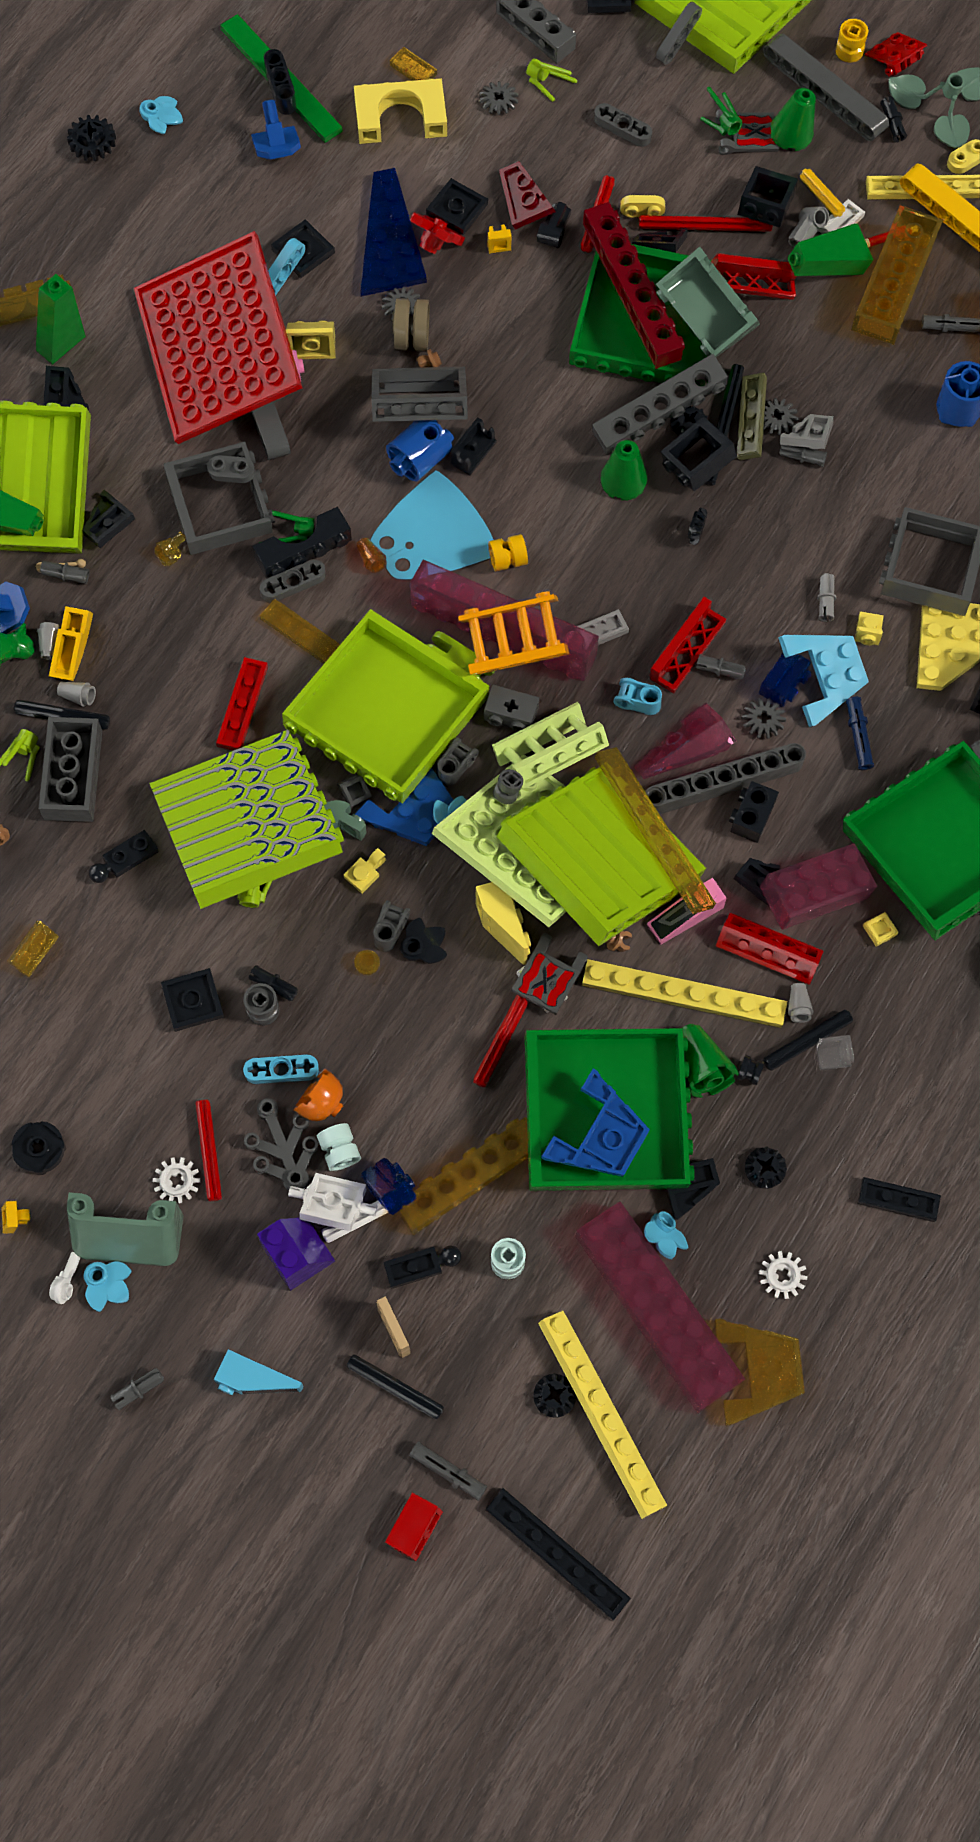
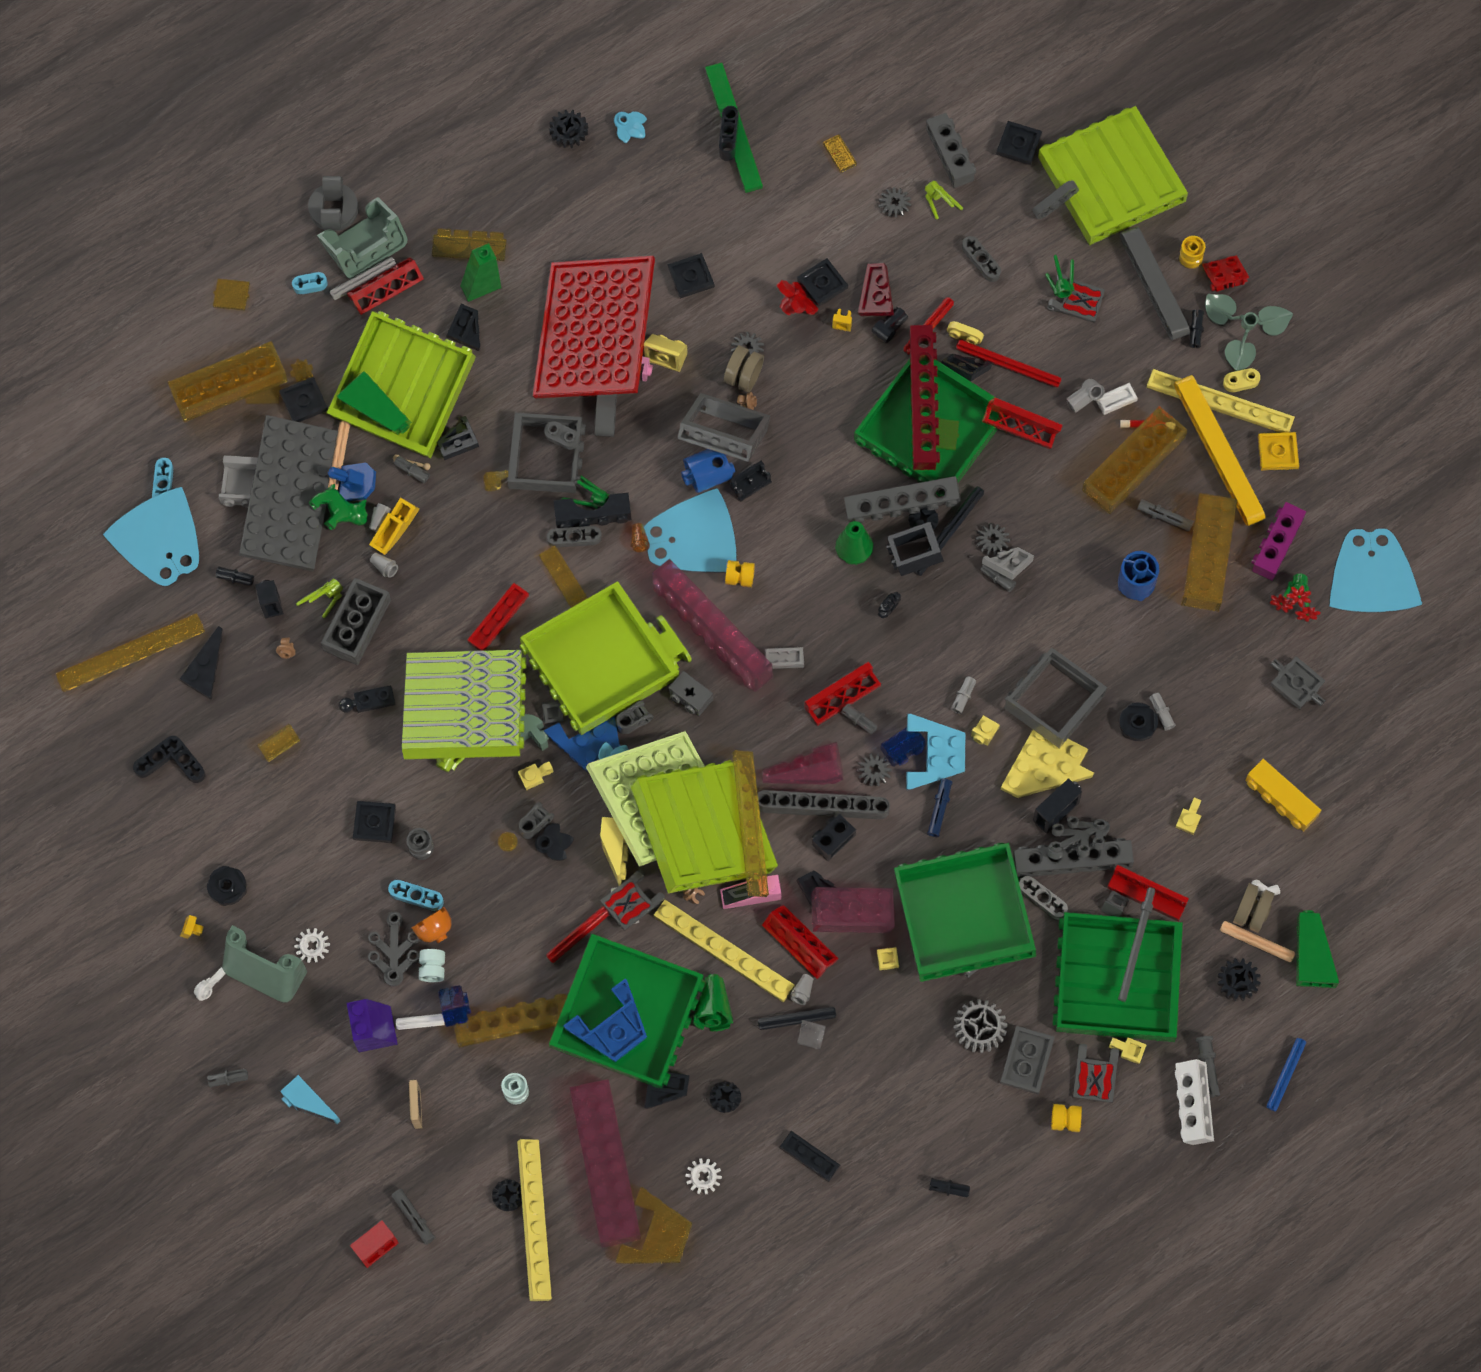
camera: 25 degrees right, 0 degrees up
black axle [14,700,110,729] -> none
medium azure plate [84,1261,132,1312] -> none
red axle [196,1100,222,1201] -> none
black axle [248,965,298,1001] -> none
blue piece [251,100,301,160] -> none
medium azure beam [268,238,305,296] -> none
white plate [288,1173,378,1231] -> none
black axle [347,1354,444,1419] -> none
light yellow arch [354,78,447,144] -> none
clear blue wing [360,168,427,297] -> none
black plate [383,1245,461,1289] -> none
light orange fence [458,591,569,676] -> none
black tile [485,1488,631,1621] -> none
yellowish green fence [492,702,609,789] -> none
dark grey wheel [493,769,524,804] -> none
medium azure piece [613,678,662,715] -> none
medium azure plate [644,1211,688,1259] -> none
sand green windscreen [656,247,760,357] -> none
black window [737,166,798,228] -> none
olive tile [737,373,767,461] -> none
black wheel [737,1054,765,1085] -> none
green cone [770,88,816,151] -> none
green slope [787,223,873,276] -> none
yellow axle [800,169,845,217] -> none

